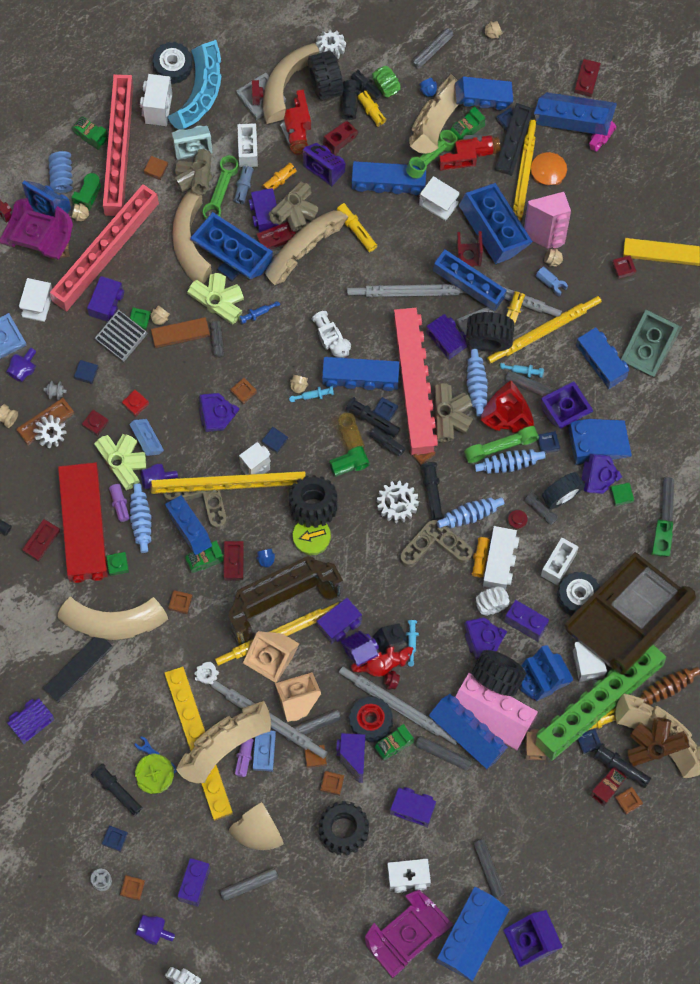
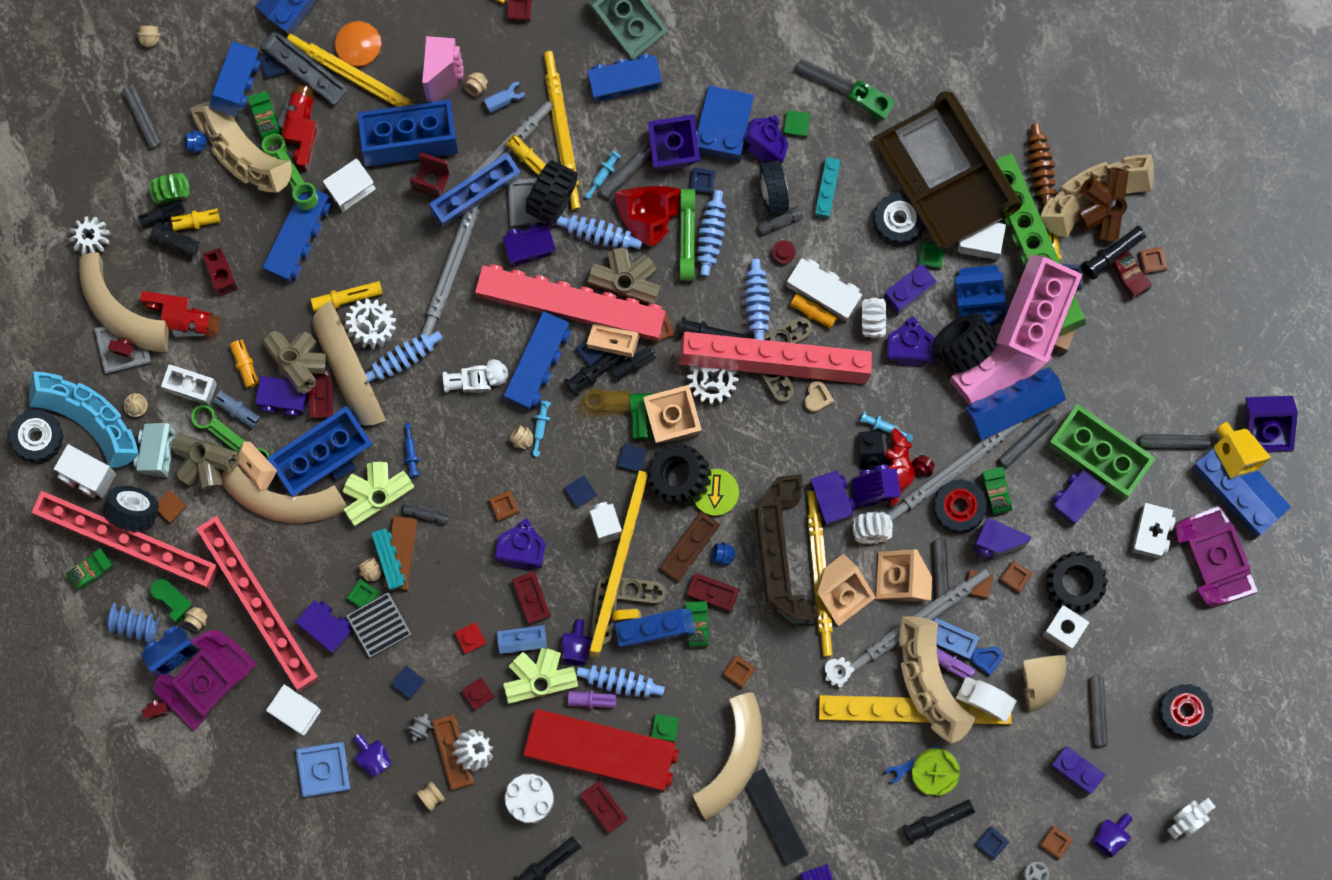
camera: 70 degrees left, 10 degrees up
dark purple slope [303,143,346,186] -> none
black tyre [308,50,343,100] -> none
white brick [541,538,578,586] -> none
none -> black wheel [103,485,159,532]
none -> tan plate [124,393,148,417]
none -> light nougat piece [237,442,277,490]
none -> white gear [344,299,396,349]
none -> light blue piece [365,331,443,383]
none -> teal piece [372,528,406,591]
none -> white brick [505,774,554,824]
none -> dark red plate [512,571,551,625]
none -> light nougat piece [587,323,639,358]
none -> yellow tile [612,609,641,621]
none -> dark blue tile [618,443,647,473]
none -> light nougat slope [643,385,702,443]
none -> reddish brown tile [659,511,720,583]
none -> coral brick [679,332,872,384]
none -> tan tile [804,381,834,413]
none -> teal piece [815,157,841,219]
none -> white gear [852,511,893,545]
none -> green tile [918,242,944,270]
none -> white brick [956,677,1016,722]
none -> blue tile [971,646,1003,676]
none -> bright pink slope [996,255,1082,363]
none -> white piece [1042,605,1089,653]
none -> bright green brick [1047,404,1156,501]
none -> black wheel [1158,684,1214,739]
none -> yellow torso [1214,422,1271,479]

